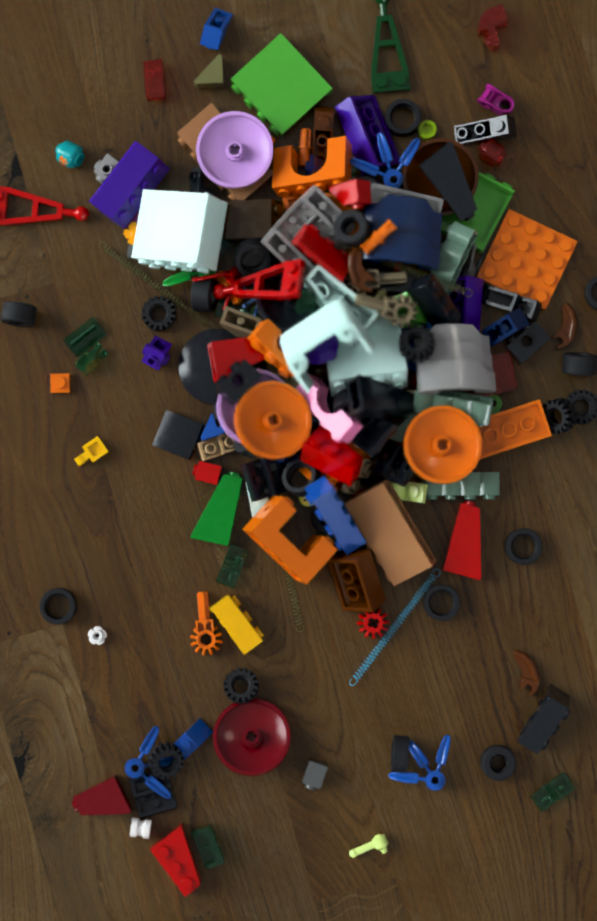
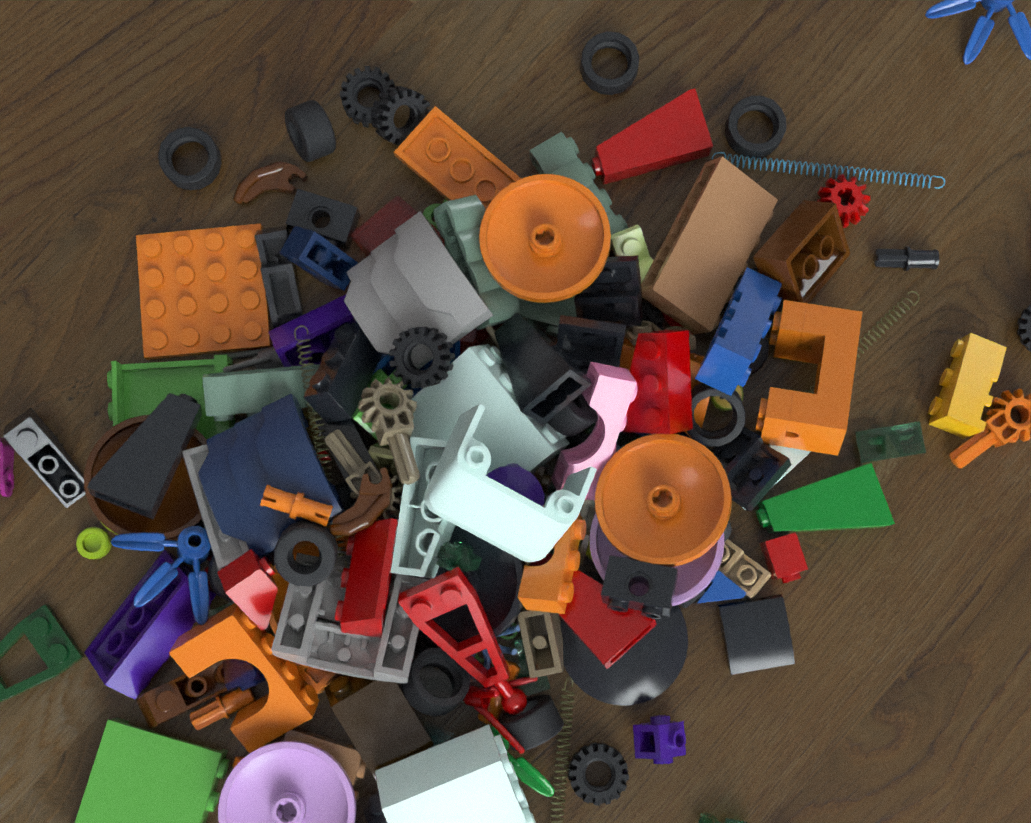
camera: 125 degrees left, 5 degrees down
yellow plate [74,436,109,466] -> none
black tyre [385,99,421,137] -> none
black tyre [391,735,409,773] -> none
clear red head [478,139,507,167] -> none
none -> black axle [874,246,939,271]

